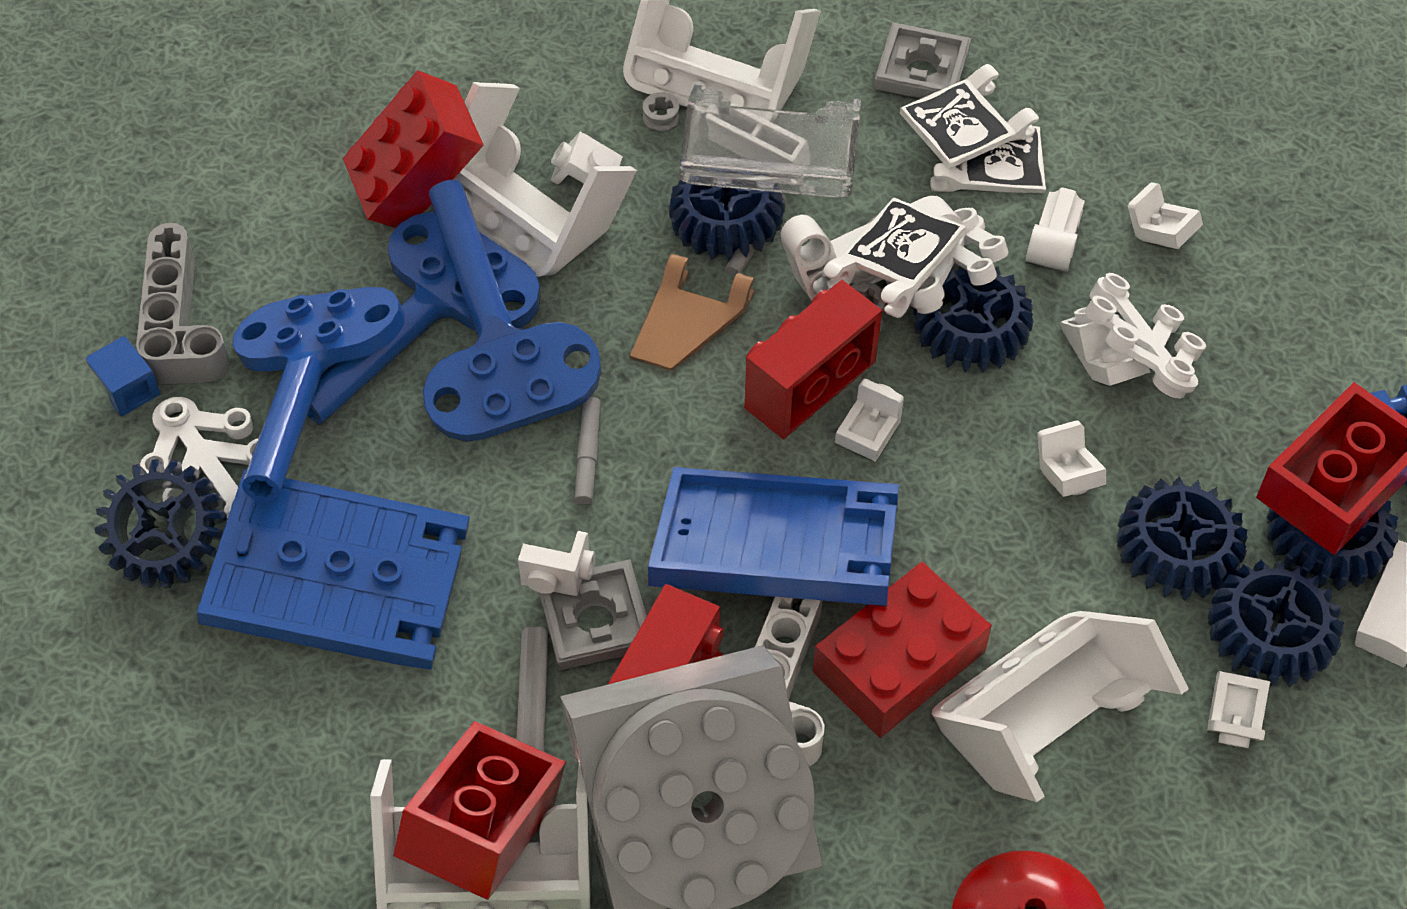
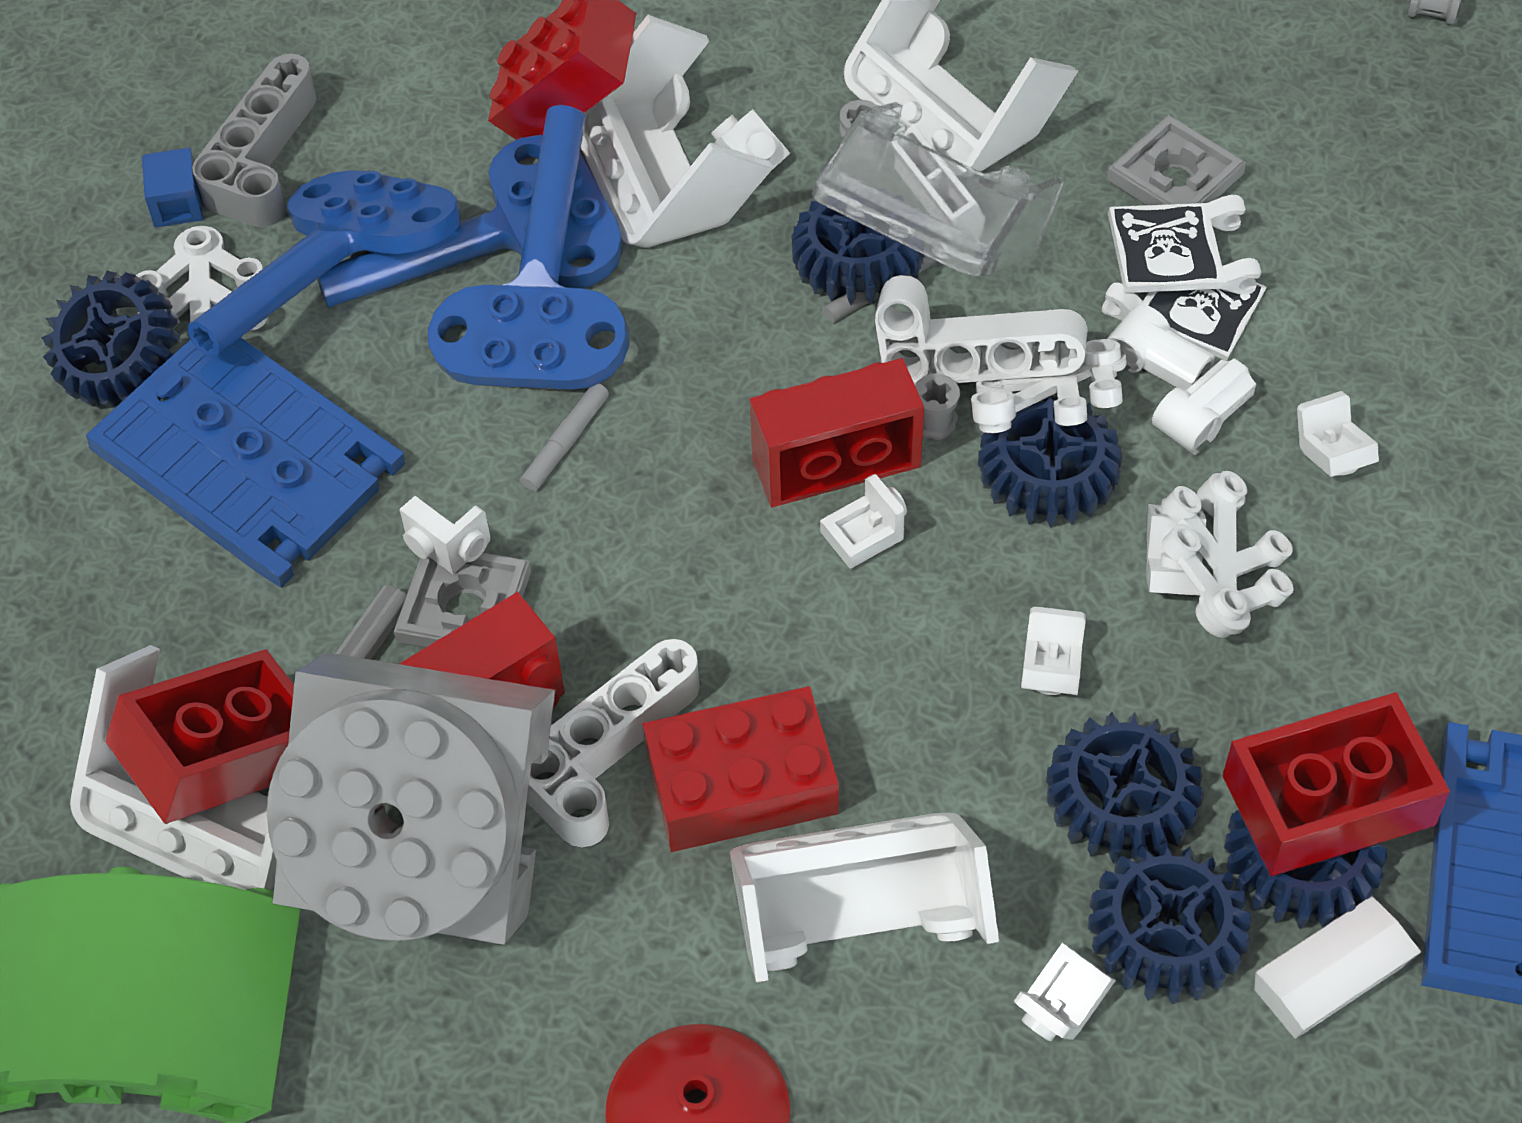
camera: 30 degrees right, 0 degrees up
medium nougat flag [630,254,754,371] -> none
door [648,467,899,606] -> none
white flag [823,197,967,318] -> none
none -> white piece [1107,305,1216,391]

